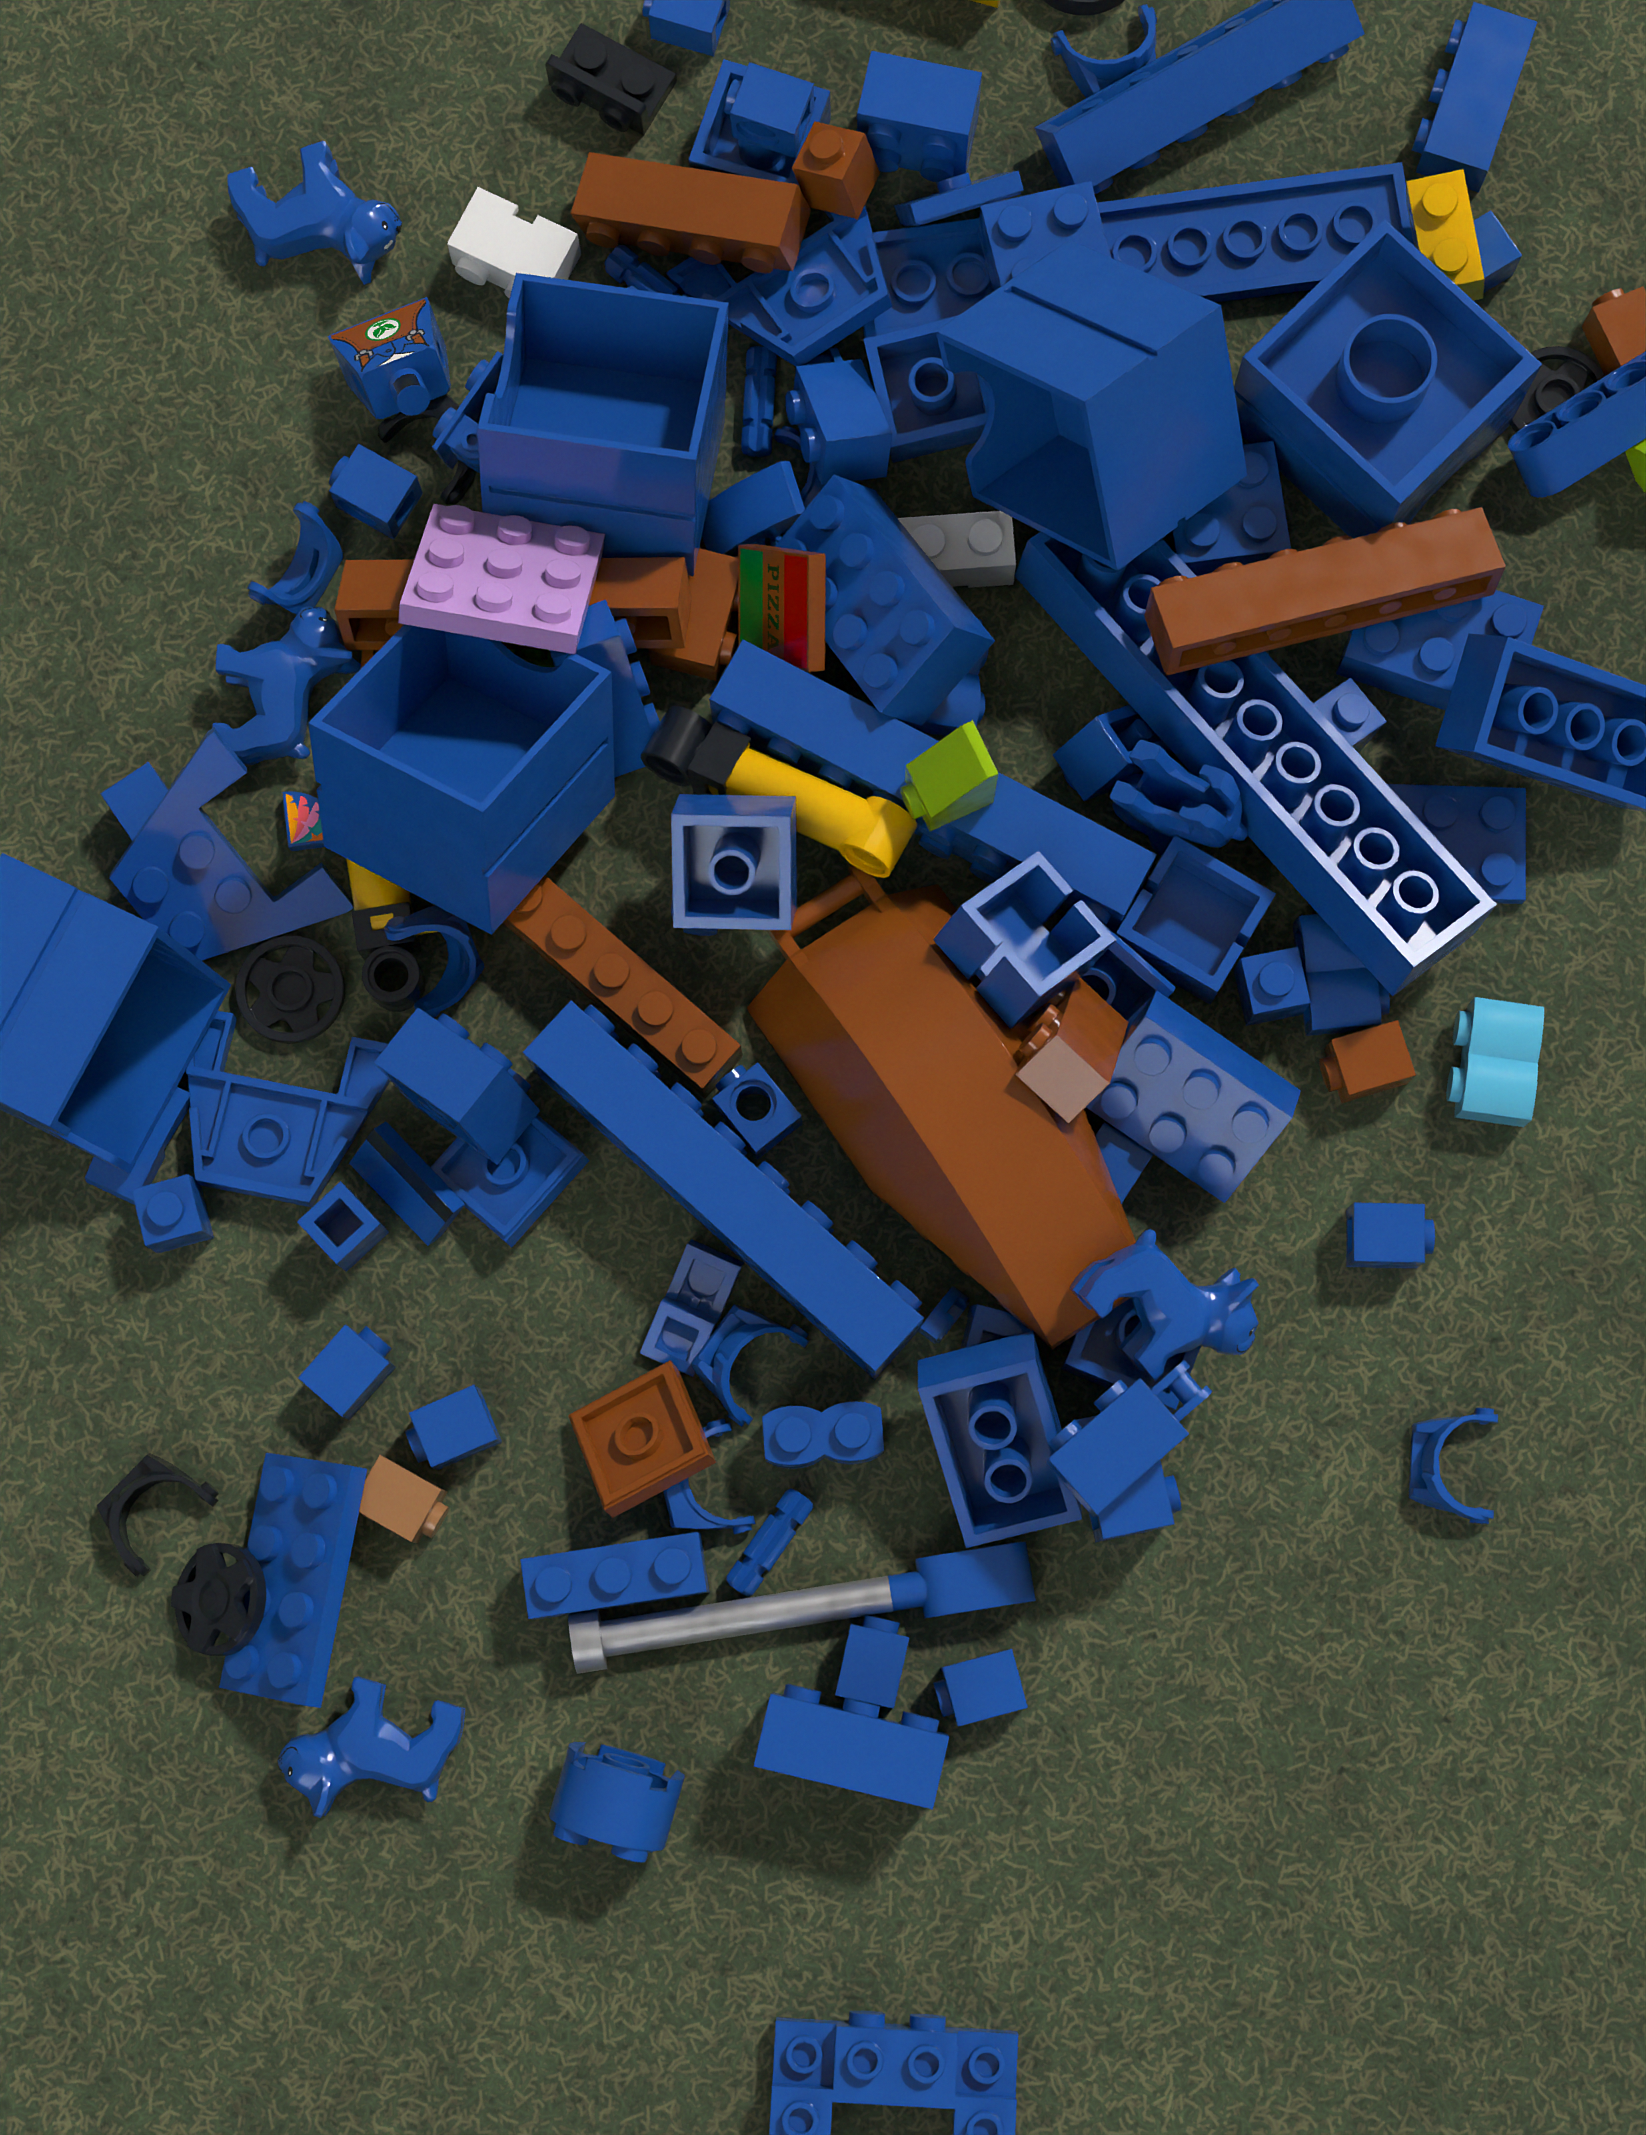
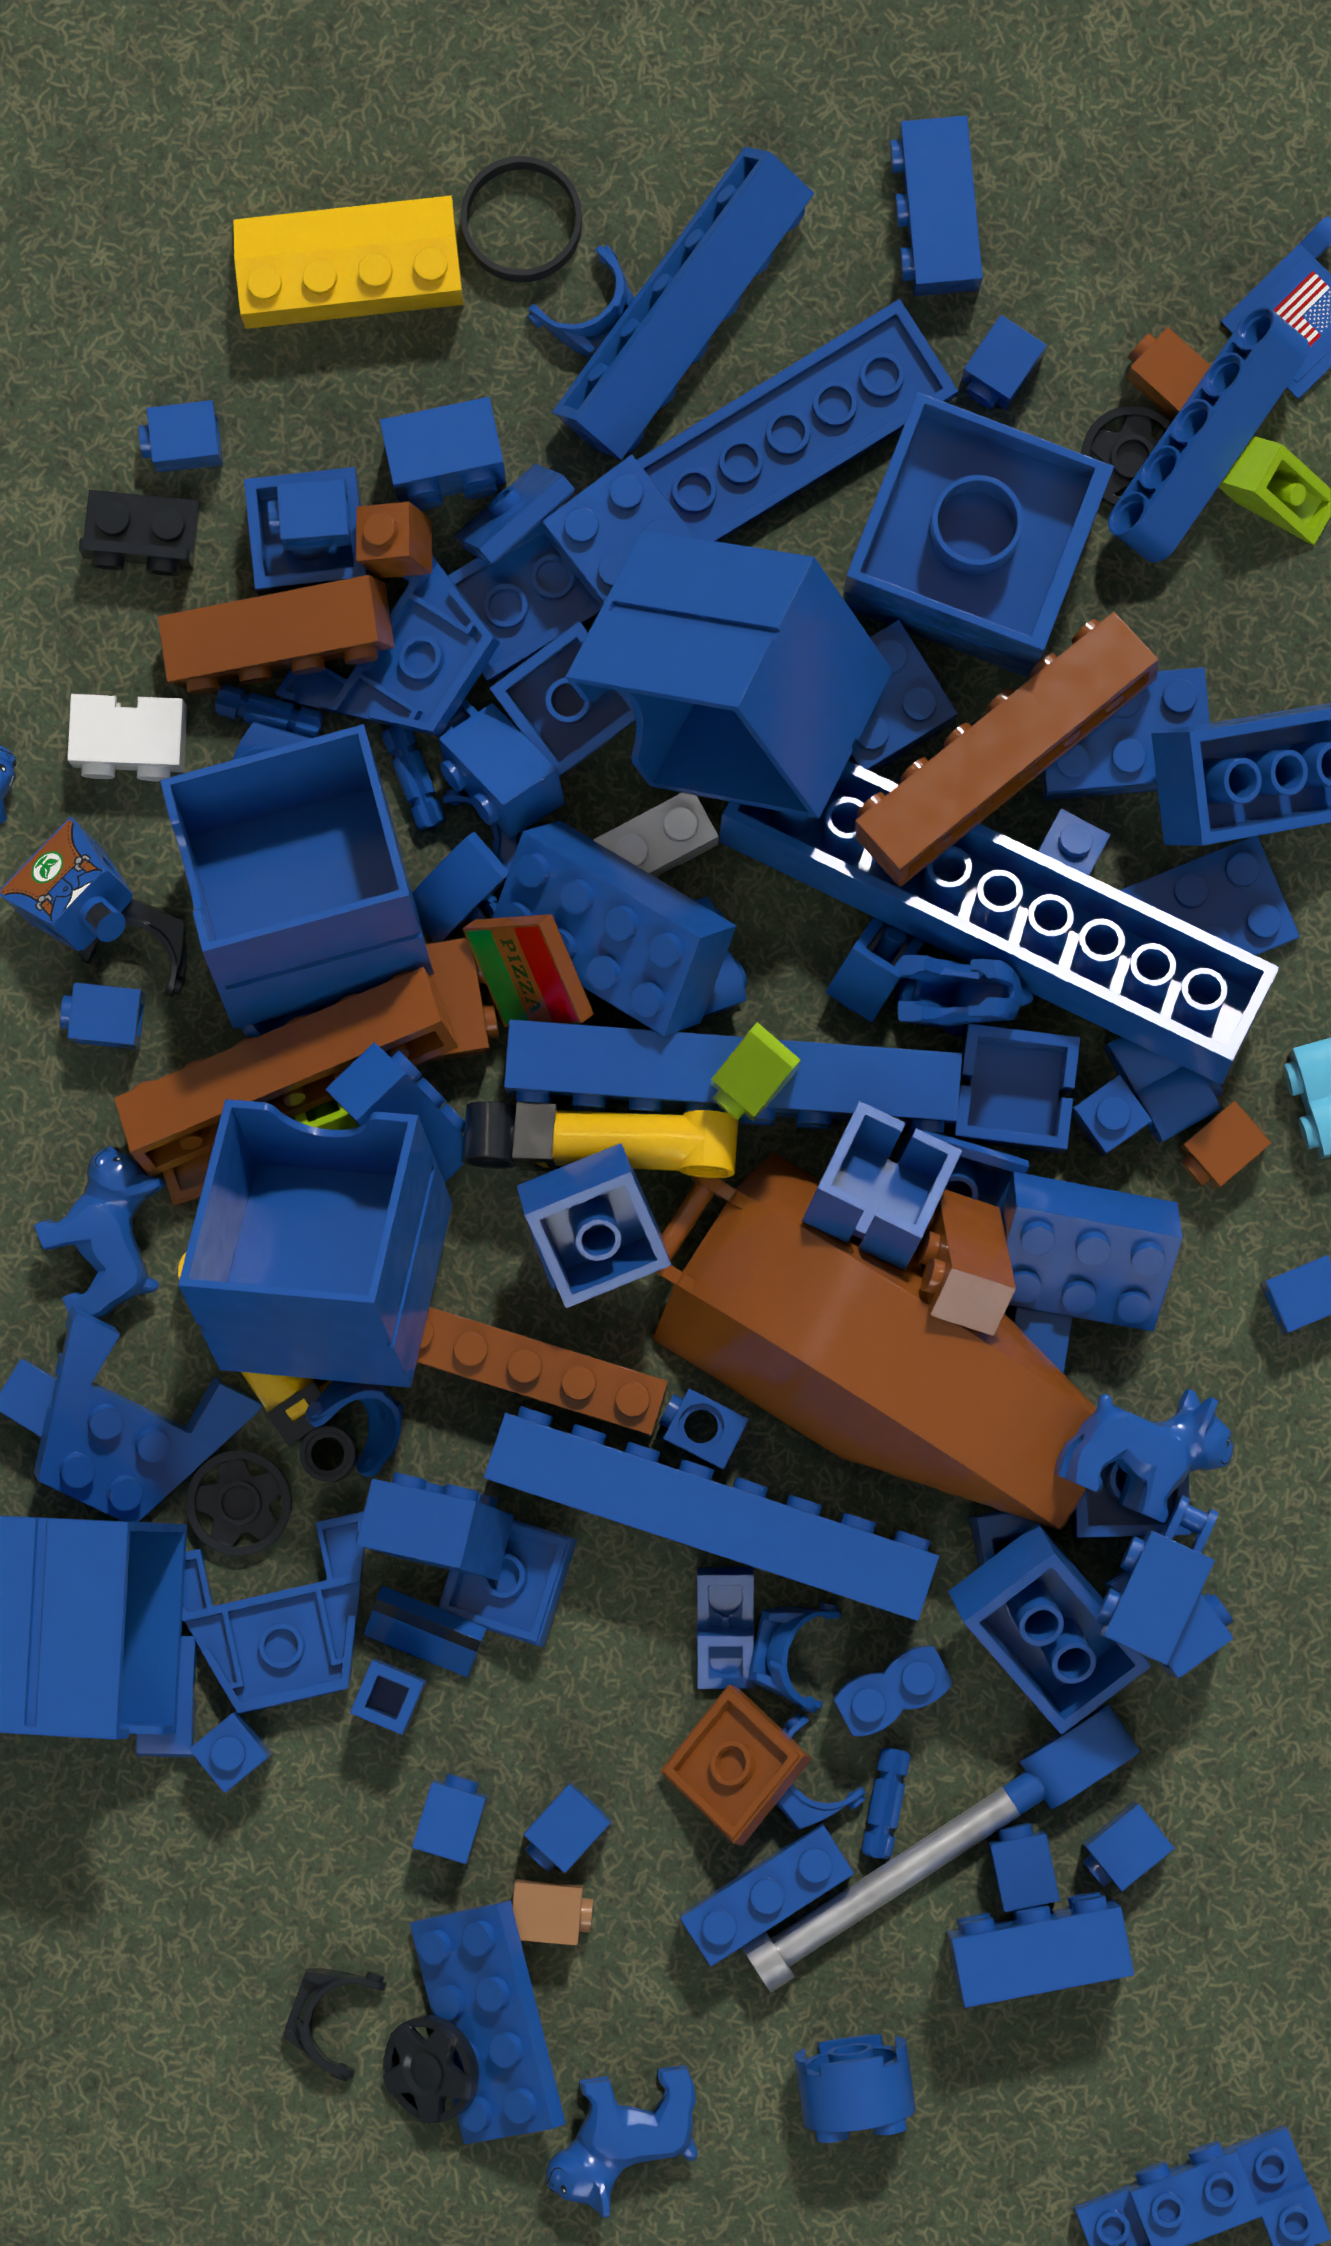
camera: 25 degrees left, 5 degrees up
blue helmet [247,501,343,614] -> none
tile [282,791,324,851] -> none
lavender plate [398,504,605,654] -> none
blue hinge [432,351,503,473] -> none
blue tile [919,1286,970,1344] -> none
yellow brick [1406,169,1485,301] -> none

